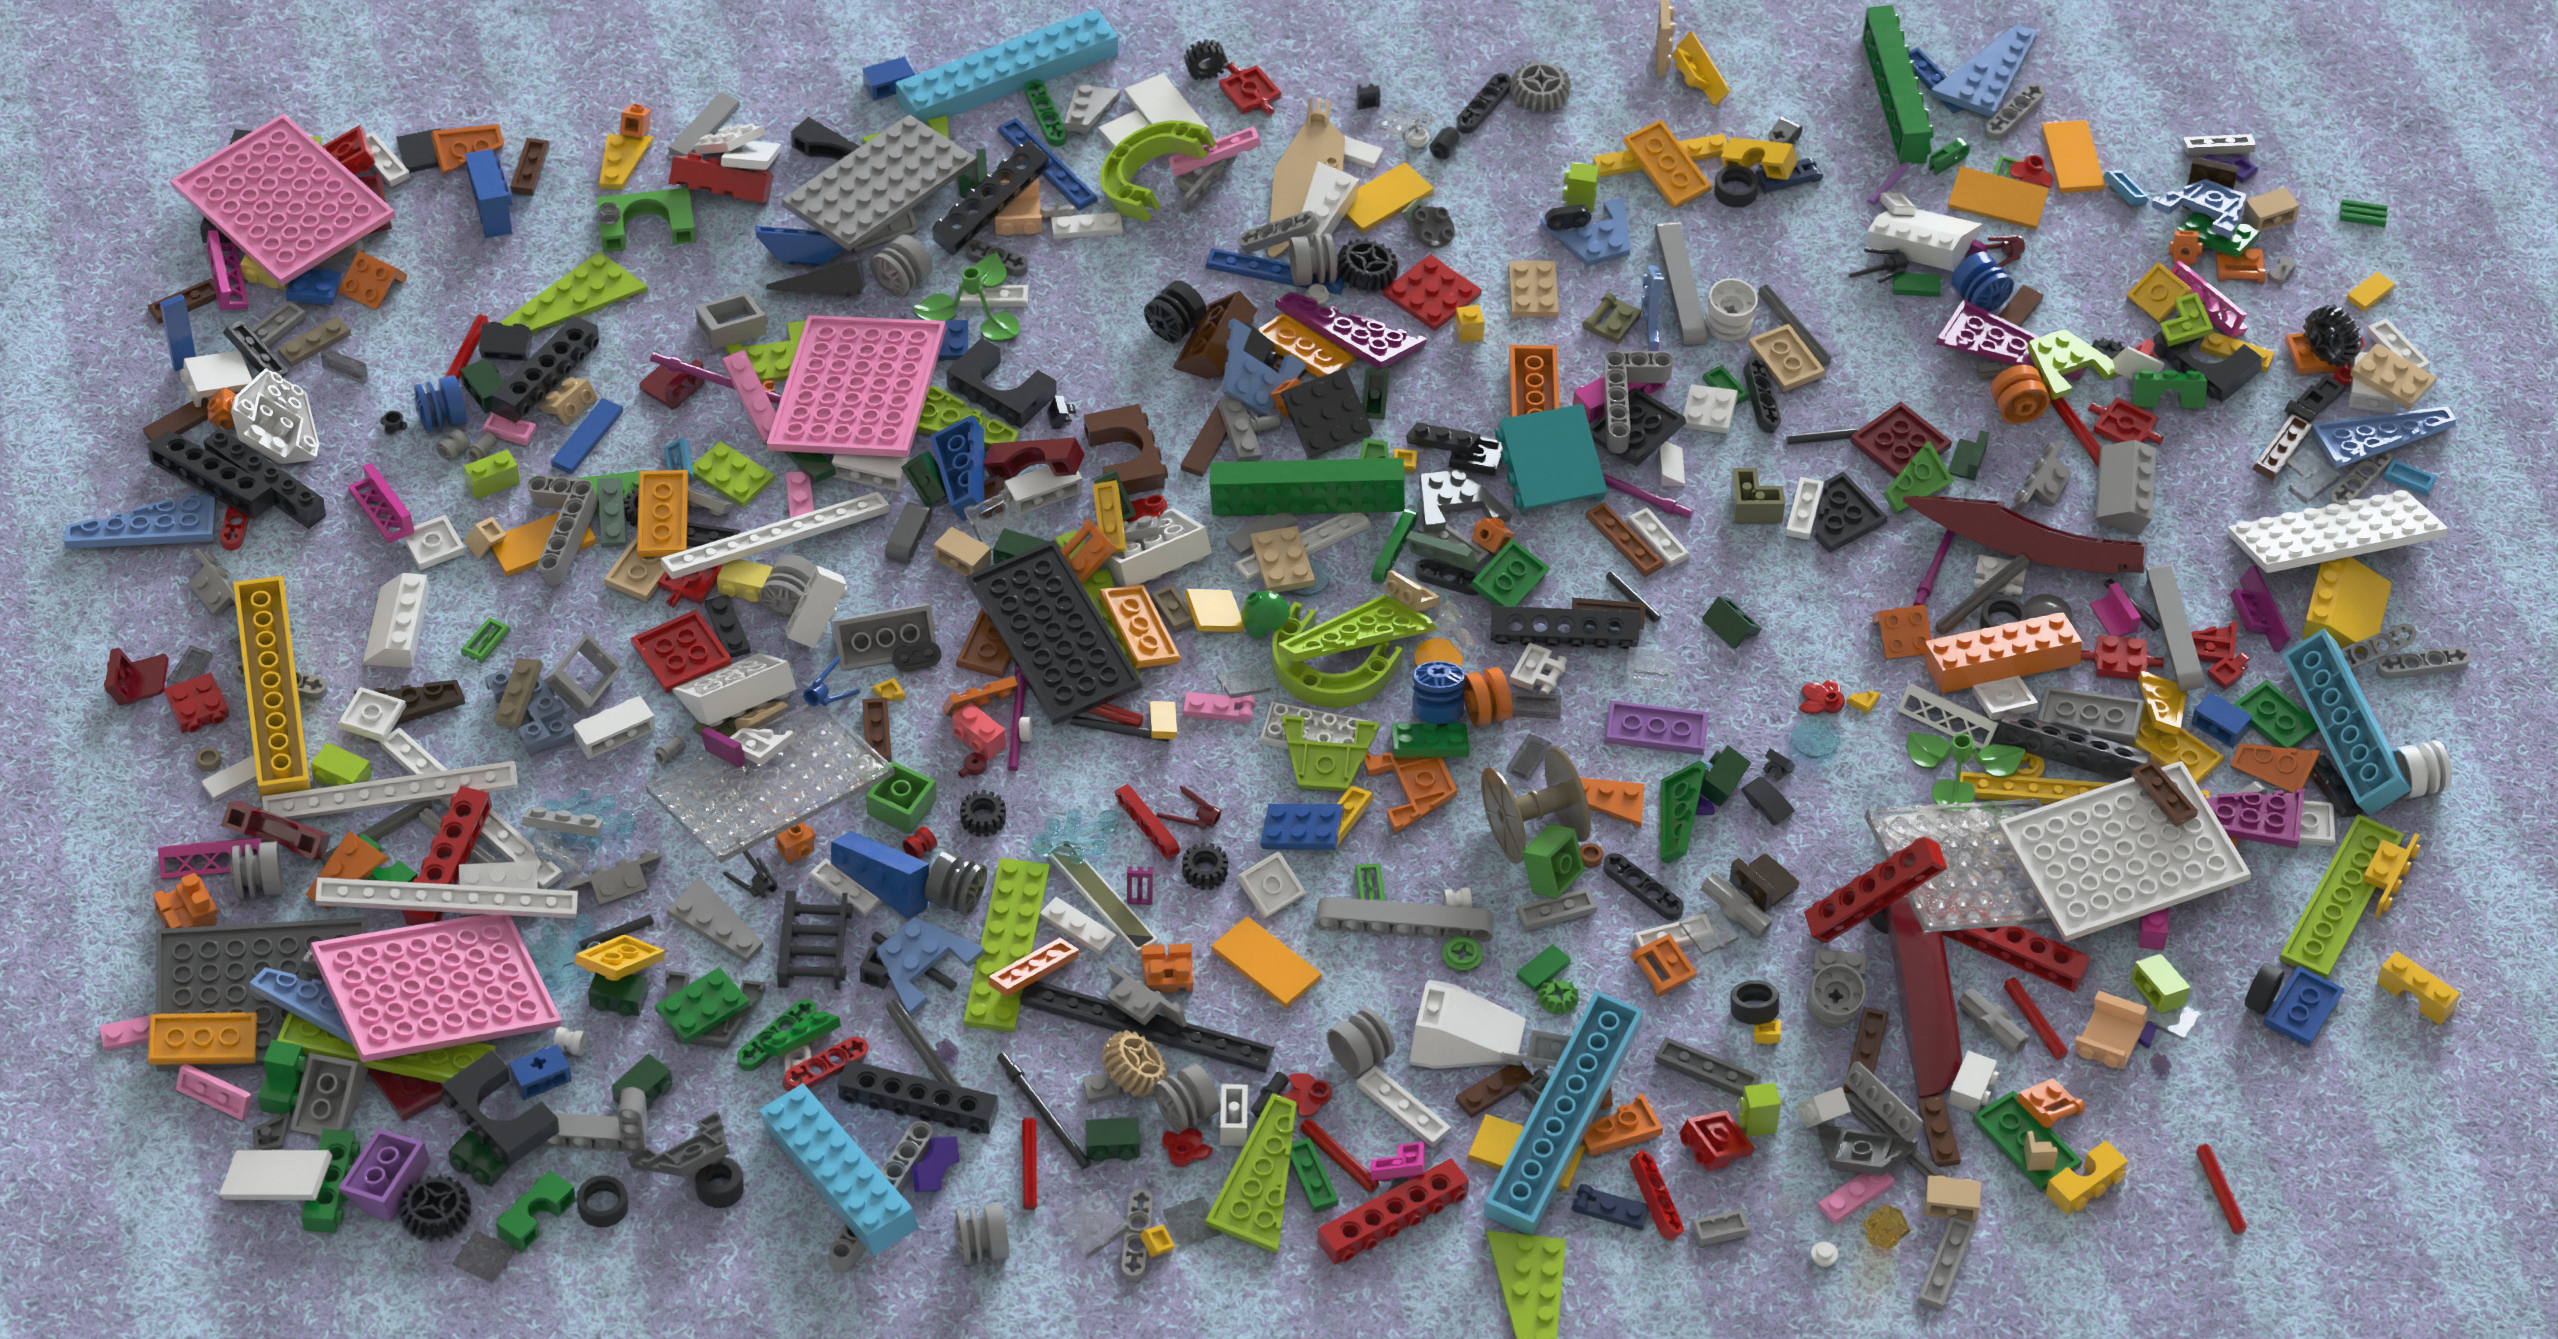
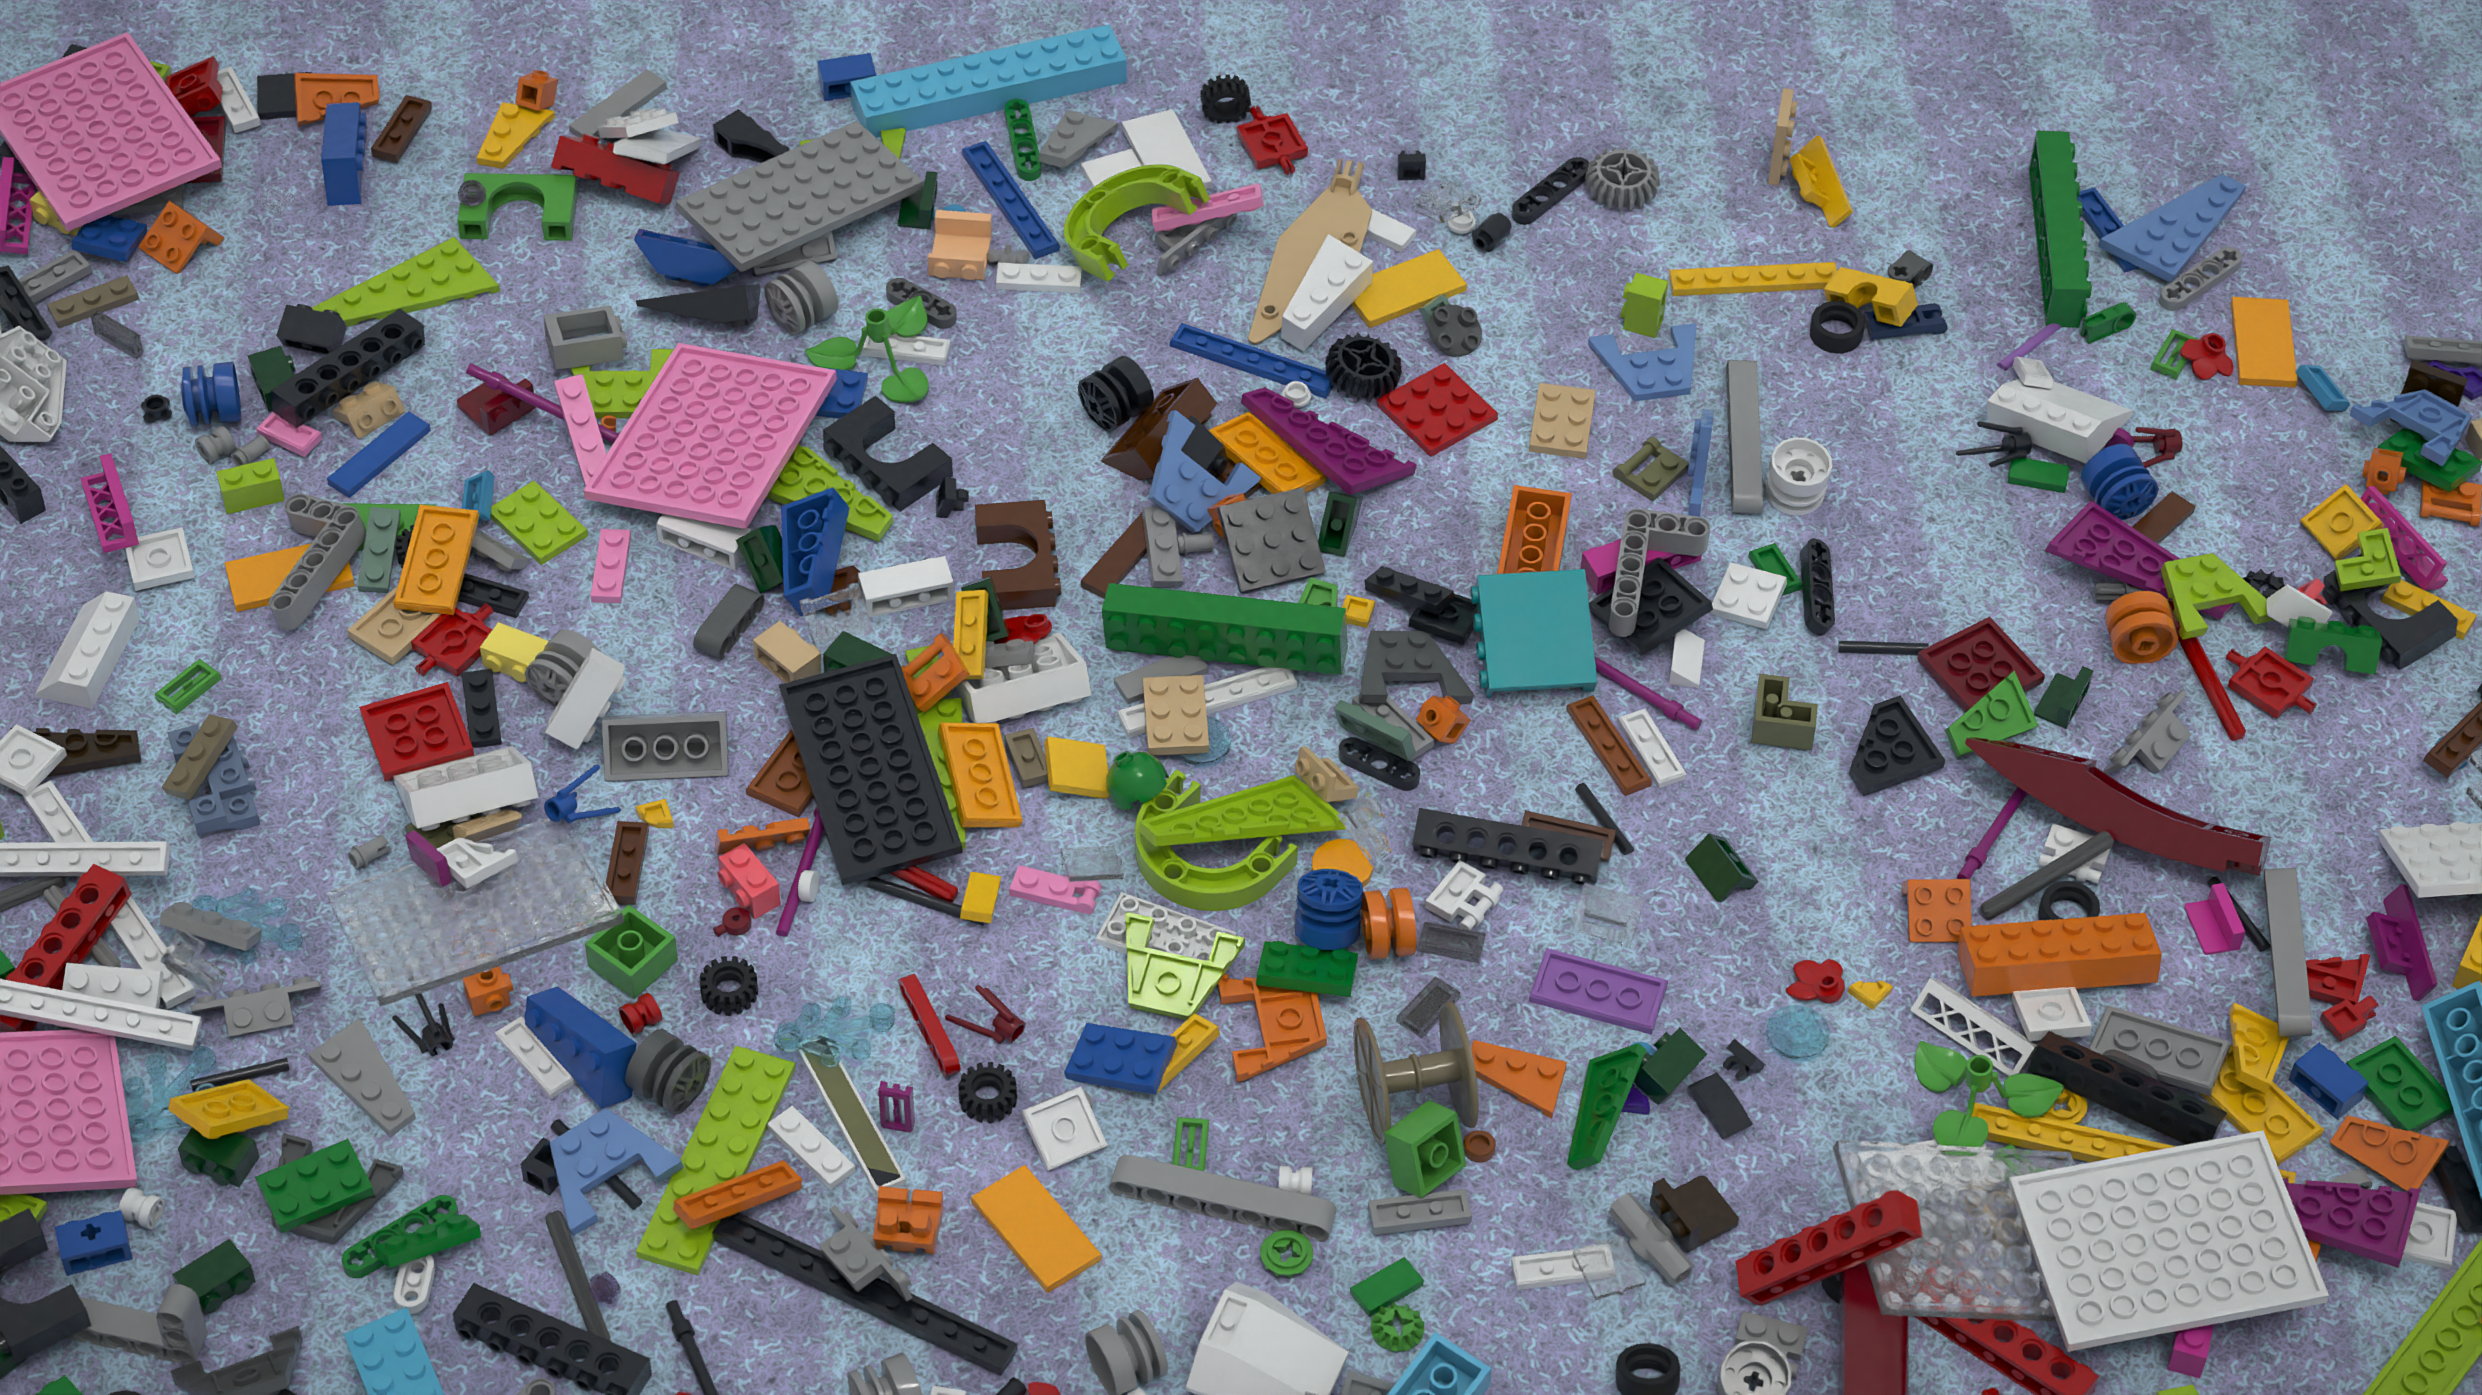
camera: 10 degrees right, 0 degrees up
red axle [444,314,489,381] -> none
tan panel [464,517,507,559] -> none
light grey window [543,634,623,714] -> none
white brick [573,696,655,760] -> none
white plate [661,492,890,579] -> none
black fence [777,891,853,990] -> none
red beam [782,1037,869,1092] -> none
dark green tile [783,451,836,483] -> none
black plate [892,641,942,671] -> none
black brick [932,140,1049,256] -> none
dark red arch [983,438,1085,480] -> none
light grey bracket [1083,1073,1122,1104] -> none
tan gear [1101,1030,1168,1098] -> none
light grey beam [1238,211,1320,253] -> none
light grey wheel [1289,233,1338,286] -> none
green beam [1371,509,1418,583] -> none
yellow brick [1455,305,1485,343] -> none
green plate [1470,539,1550,607] -> none
black plate [1544,205,1592,230] -> none
black beam [1603,853,1684,921] -> none
light orange tile [1623,119,1712,209] -> none
orange plate [1630,933,1697,997] -> none
tan plate [1748,324,1825,392] -> none
dark grey axle [1758,284,1832,367] -> none
white plate [1786,477,1824,540] -> none
light orange tile [1948,166,2049,230] -> none
dark grey dish [2024,594,2072,622] -> none
red plate [2081,635,2164,680] -> none
light grey slope [2095,440,2156,535] -> none
reddish brown plate [2131,759,2198,827] -> none

